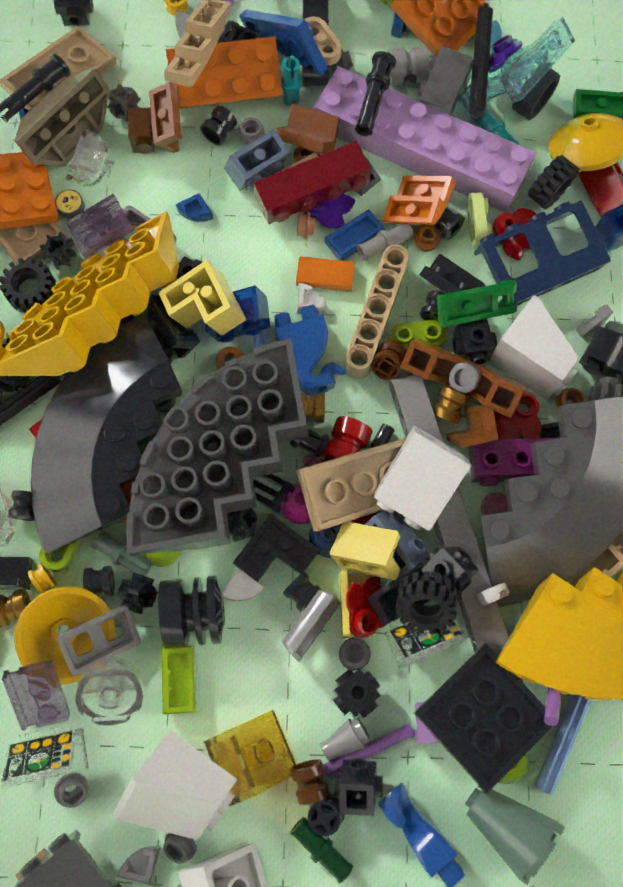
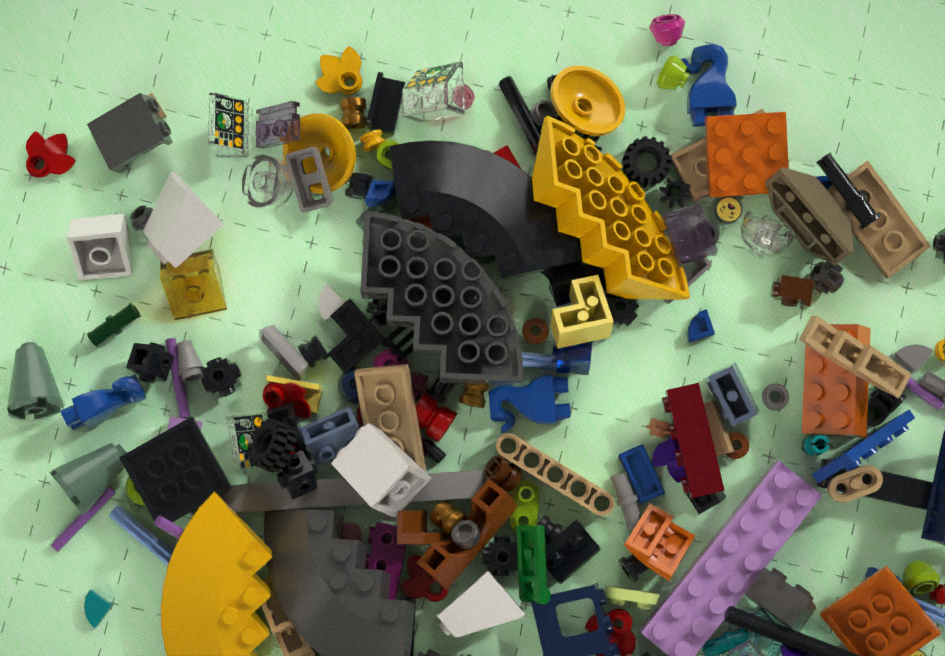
camera: 110 degrees right, 10 degrees up
black wheel [7,490,35,521] -> none
light grey plate [54,773,89,808] -> none
black gear [117,572,158,614] -> none
light grey tile [117,846,161,885] -> none
dark orange panel [149,82,182,153] -> none
black wheel [158,575,225,649] -> none
lime plate [161,645,197,715] -> none
black wheel [200,105,237,146] -> none
dark orange panel [276,104,340,154] -> none
reddish brown wheel [290,759,330,805] -> none
orange tile [296,256,355,292] -> none
white tile [297,283,326,314] -> none
black wheel [307,794,346,837] -> none
light yellow panel [329,522,401,580] -> none
dark grey plate [336,48,353,70] -> none
dark grey tile [338,638,371,671] -> none
black pin [355,51,396,137] -> none
light grey wheel [388,46,430,86] -> none
dark orange plate [413,225,442,252] -> none
white tile [476,582,510,606] -> none
dark orange plate [555,388,586,408] -> none
none -> medium lavender bar [51,486,116,552]
none -> blue tile [365,180,396,207]

